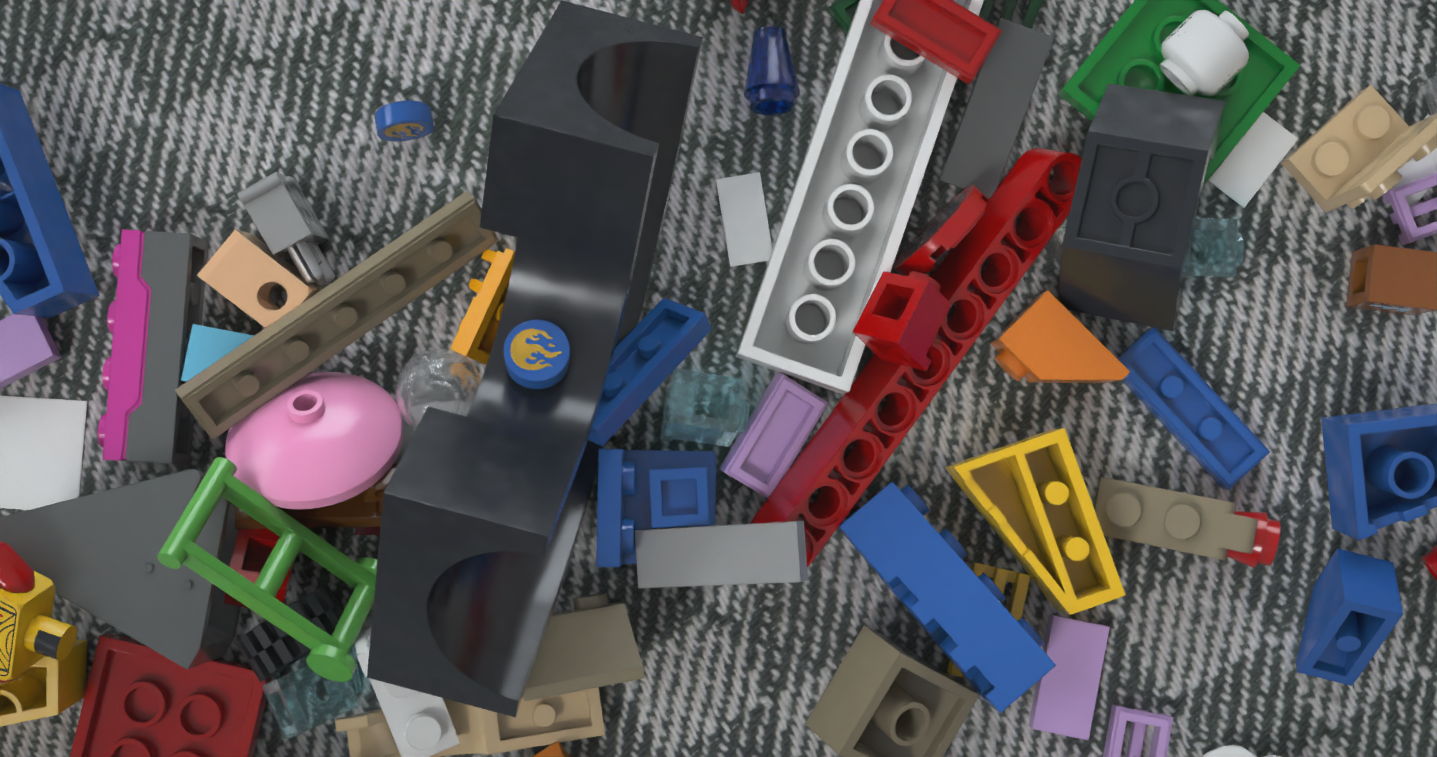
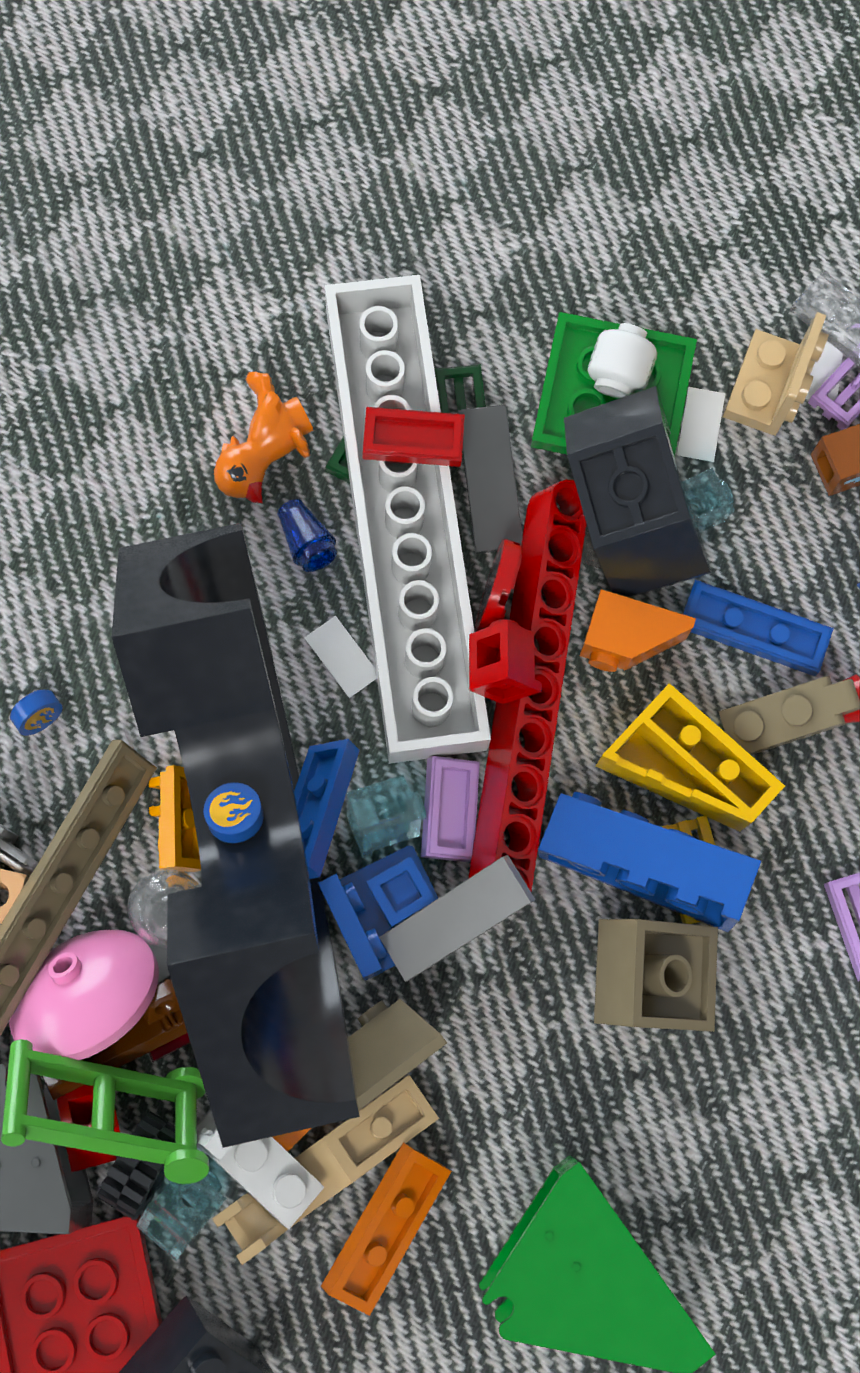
camera: 30 degrees left, 10 degrees down
lavender tile [1028,614,1110,740] -> none

